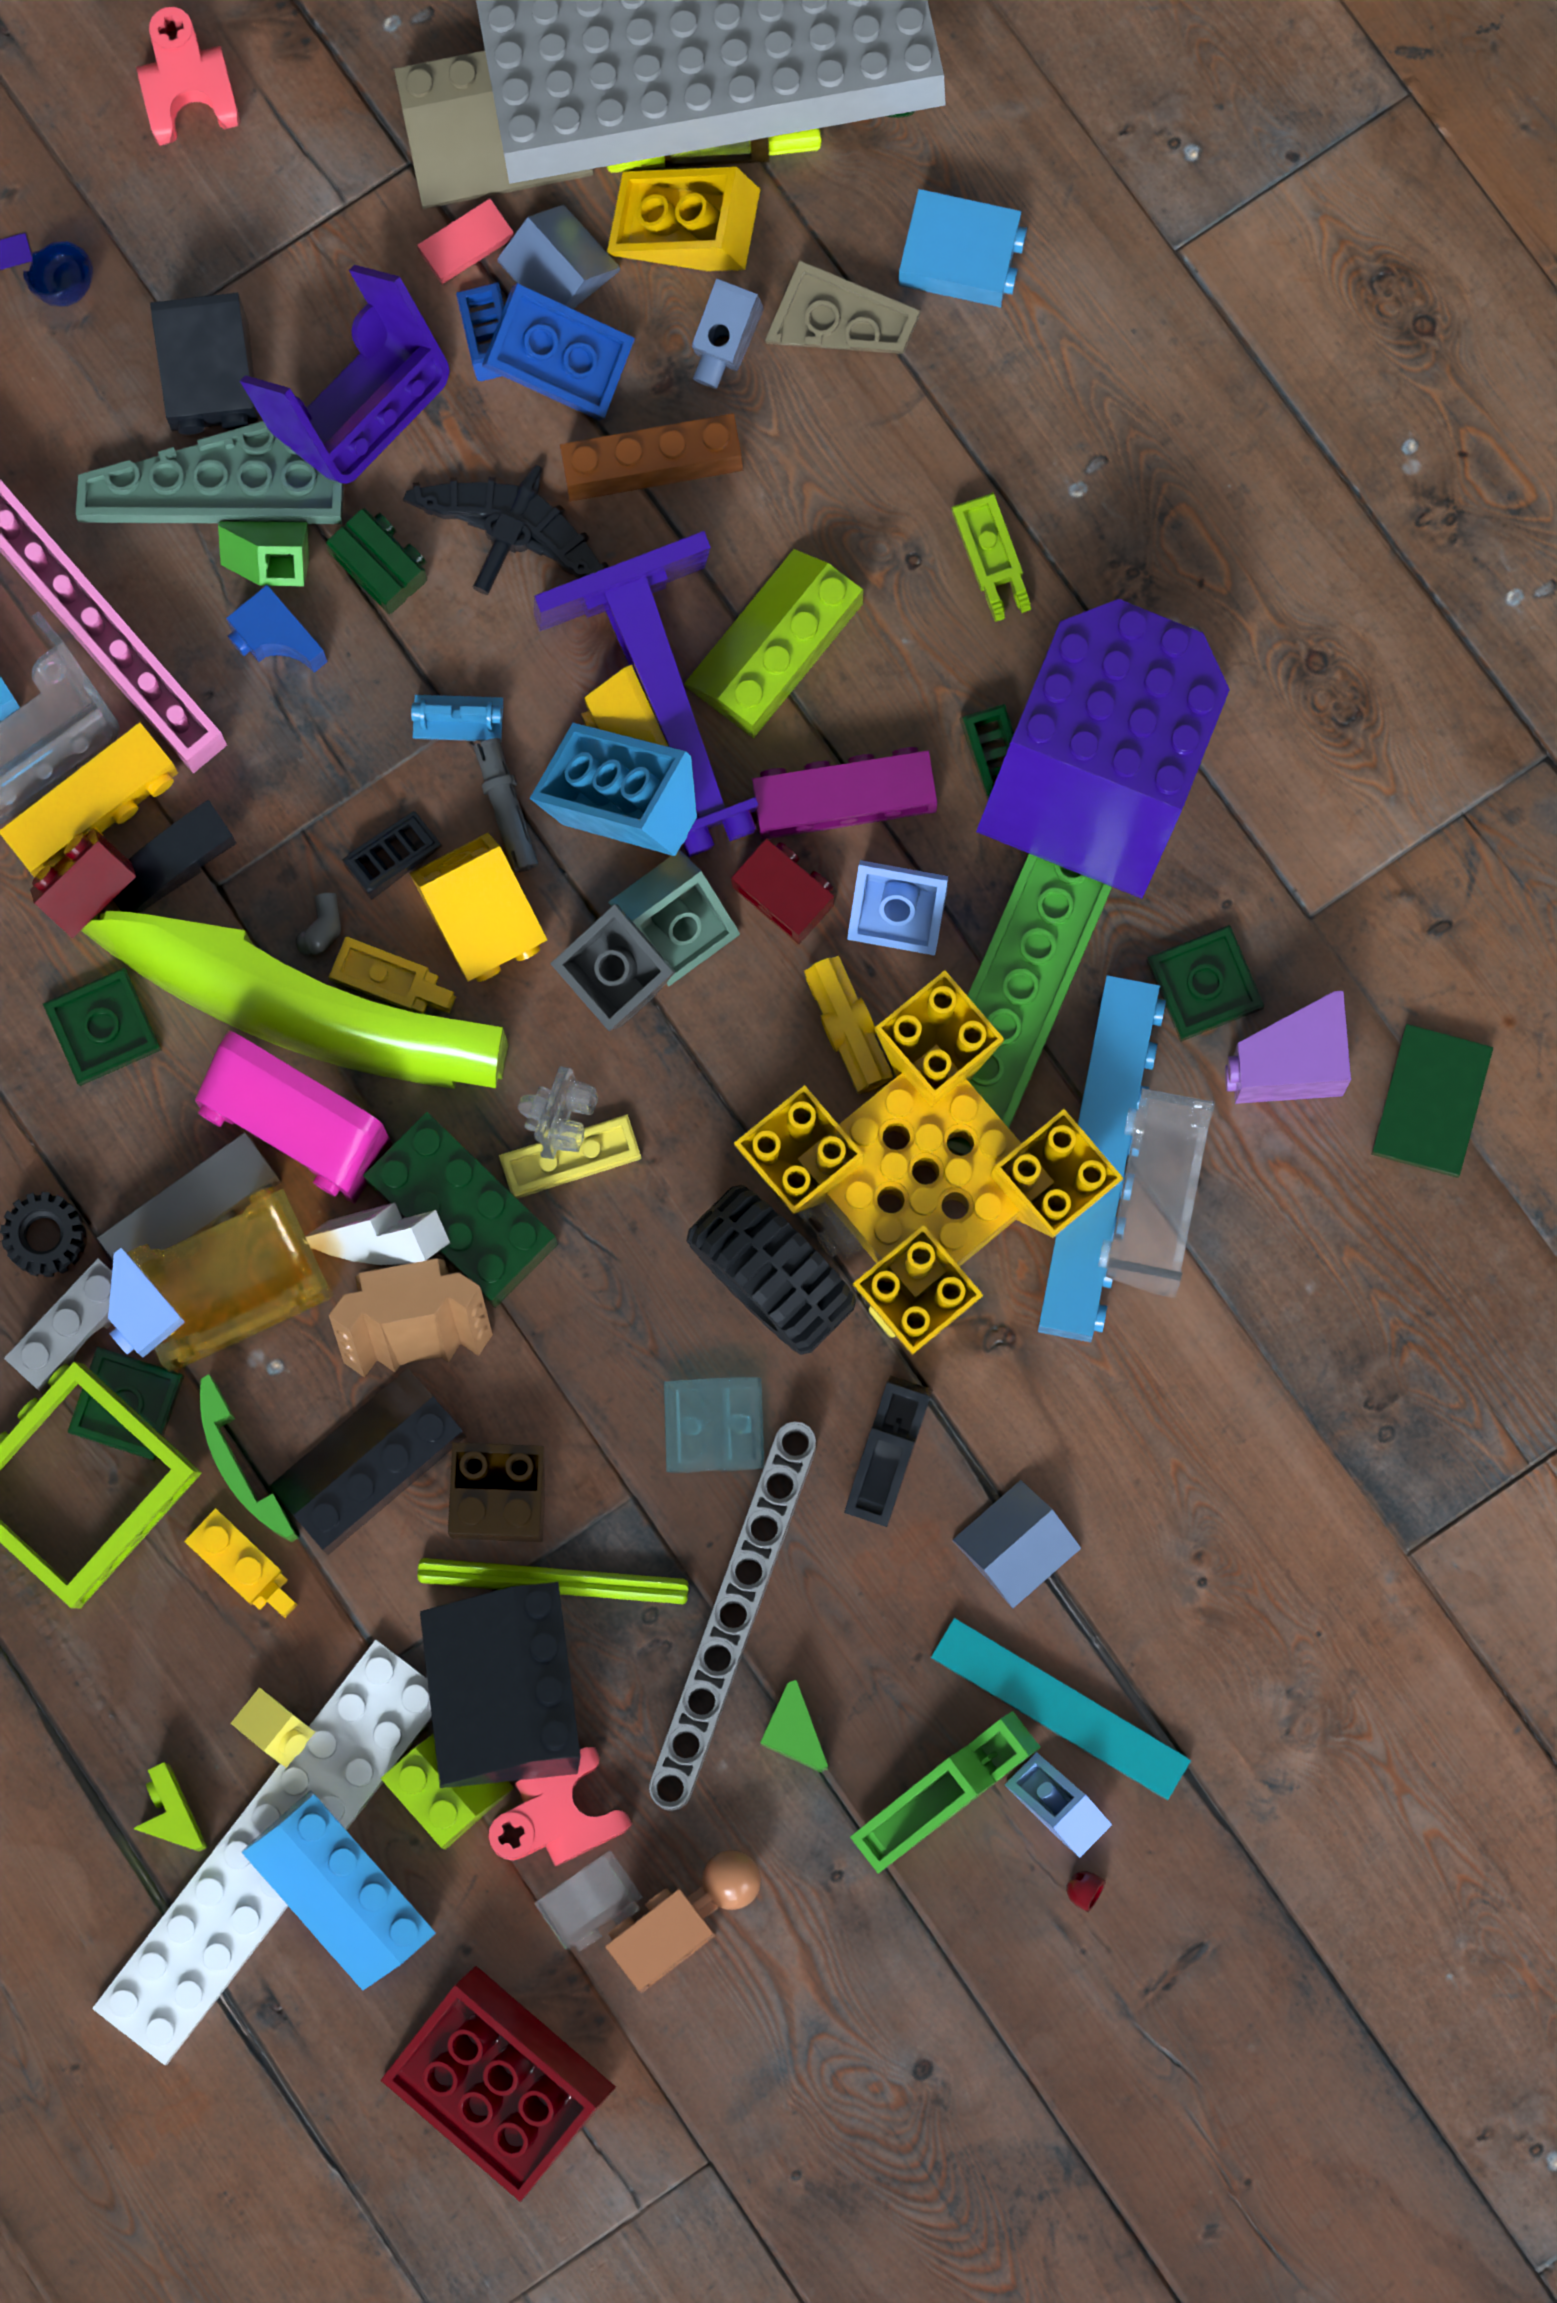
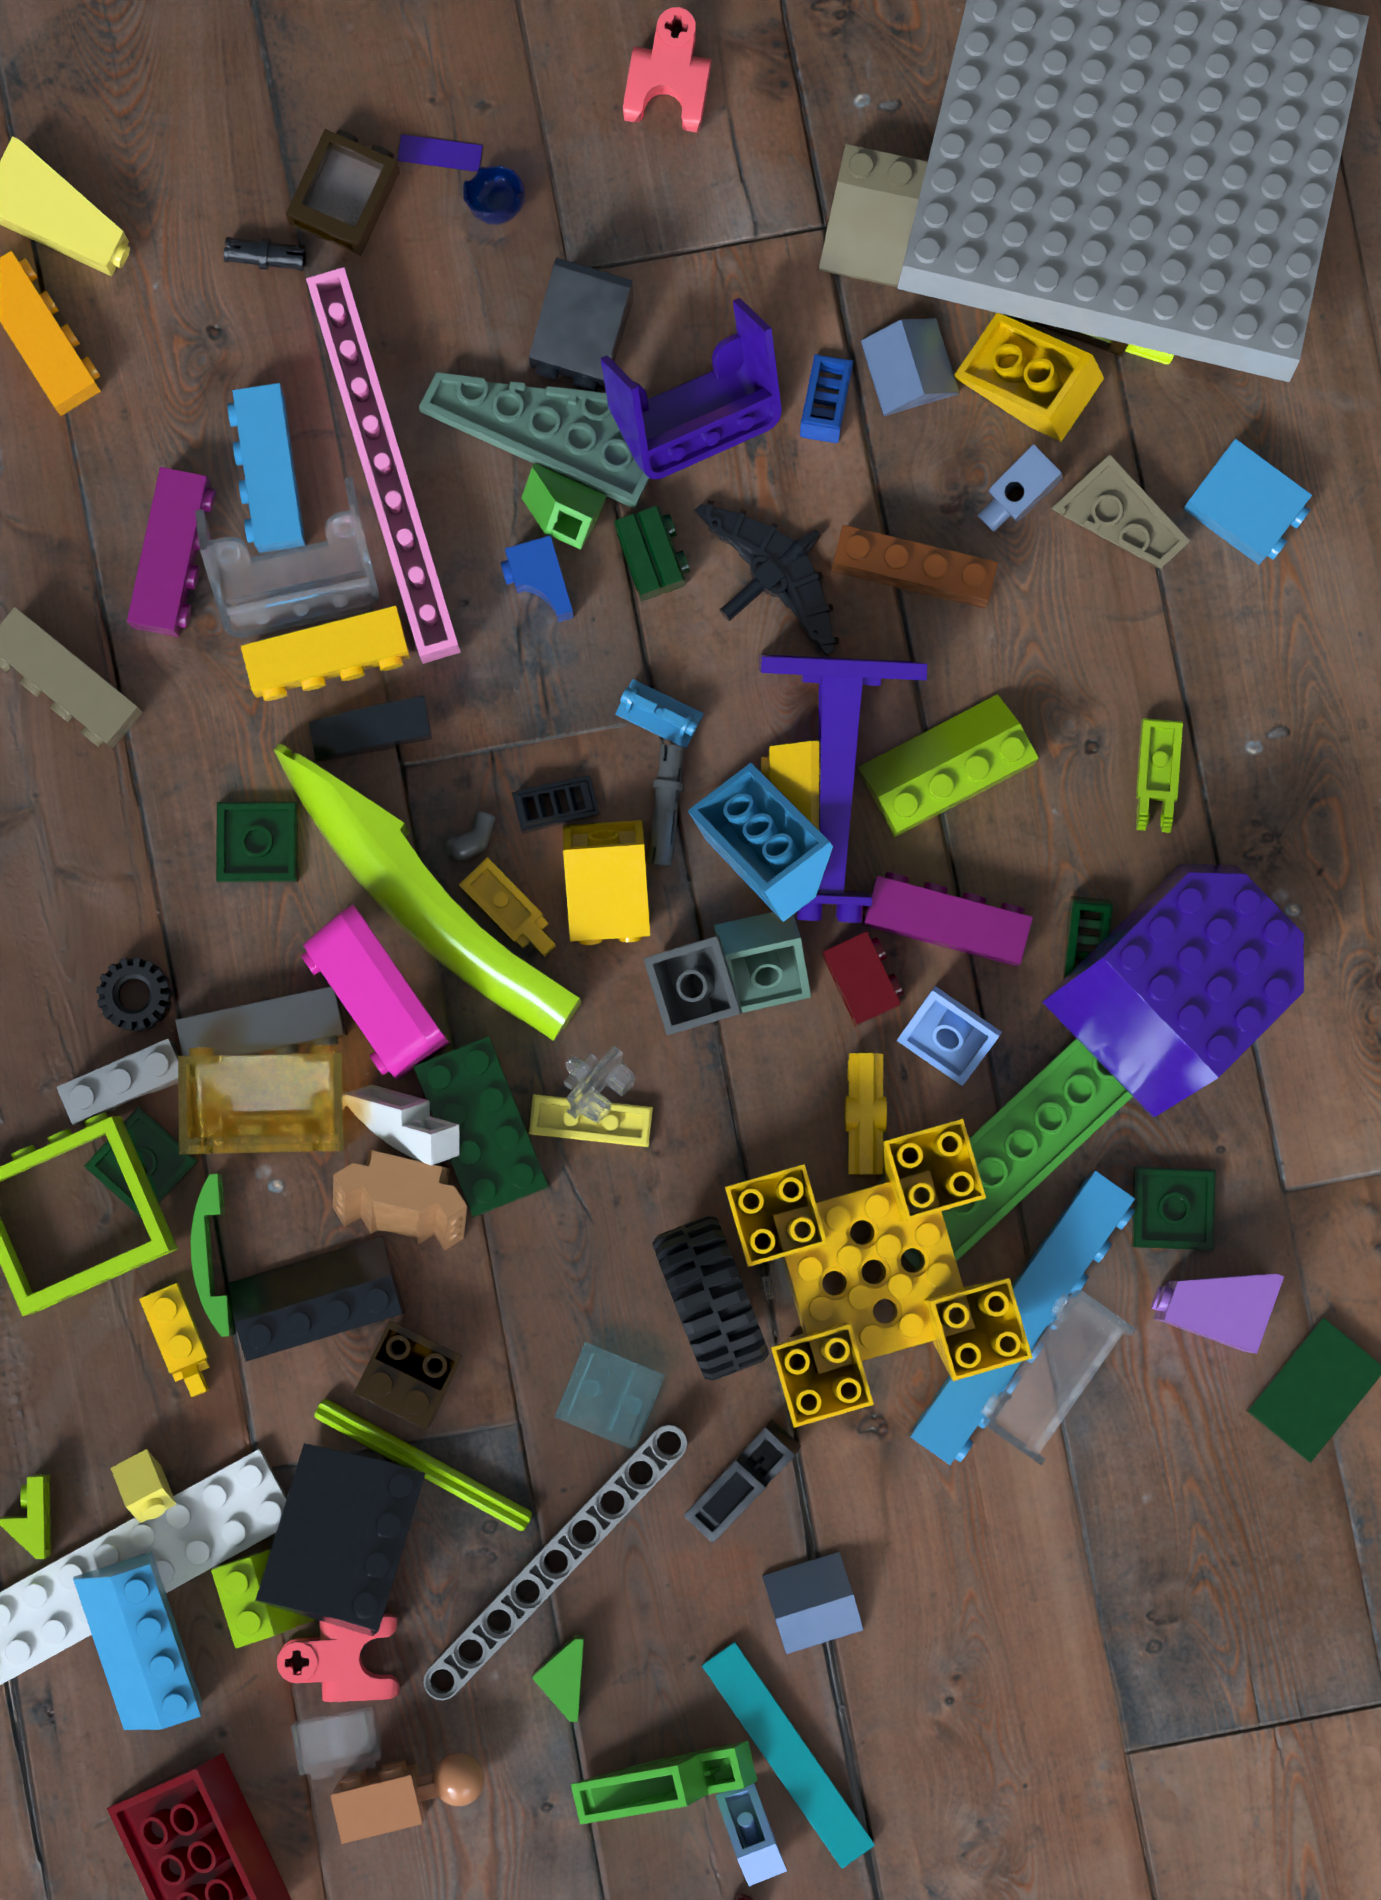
camera: 15 degrees right, 5 degrees up
dark red brick [30,828,136,938] -> none
light blue slope [108,1248,185,1357] -> none
coral tile [417,199,514,284] -> none
blue plate [482,283,635,421] -> none

